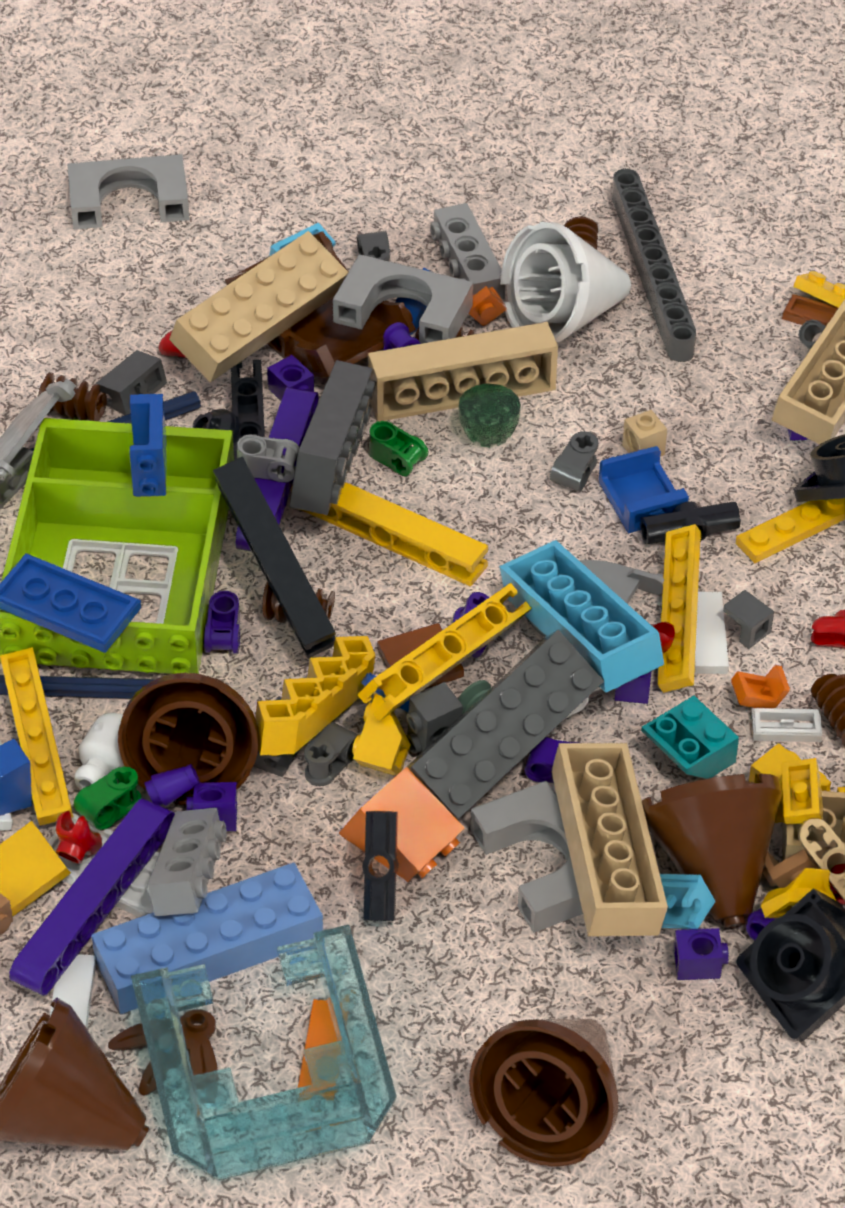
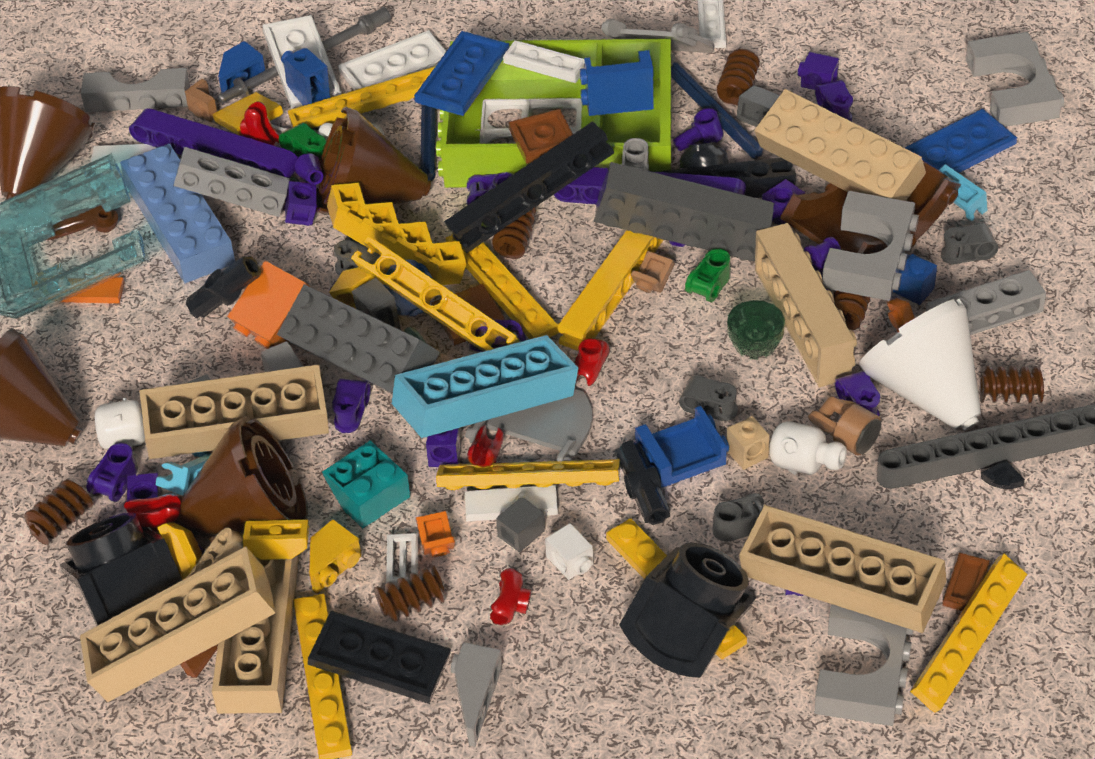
camera: 90 degrees right, 0 degrees up
none -> reddish brown piece [24,480,93,545]
none -> dark purple piece [86,443,138,502]
none -> white piece [95,398,145,450]
none -> red piece [124,494,181,532]
none -> yellow plate [445,234,559,339]
none -> white tile [503,40,585,83]
none -> dark orange tile [508,109,573,164]
none -> white brick [545,523,594,580]
none -> red piece [574,338,610,386]
none -> medium nougat bracket [631,251,675,293]
none -> dark grey piece [712,493,764,542]
none -> white piece [769,421,847,475]
none -> dark purple brick [798,52,839,90]
none -> medium nougat piece [808,396,882,456]
none -> dark purple piece [815,80,853,122]
none -> dark purple piece [835,371,881,417]
none -> blue tile [905,109,1017,173]
none -> black tile [981,460,1025,489]

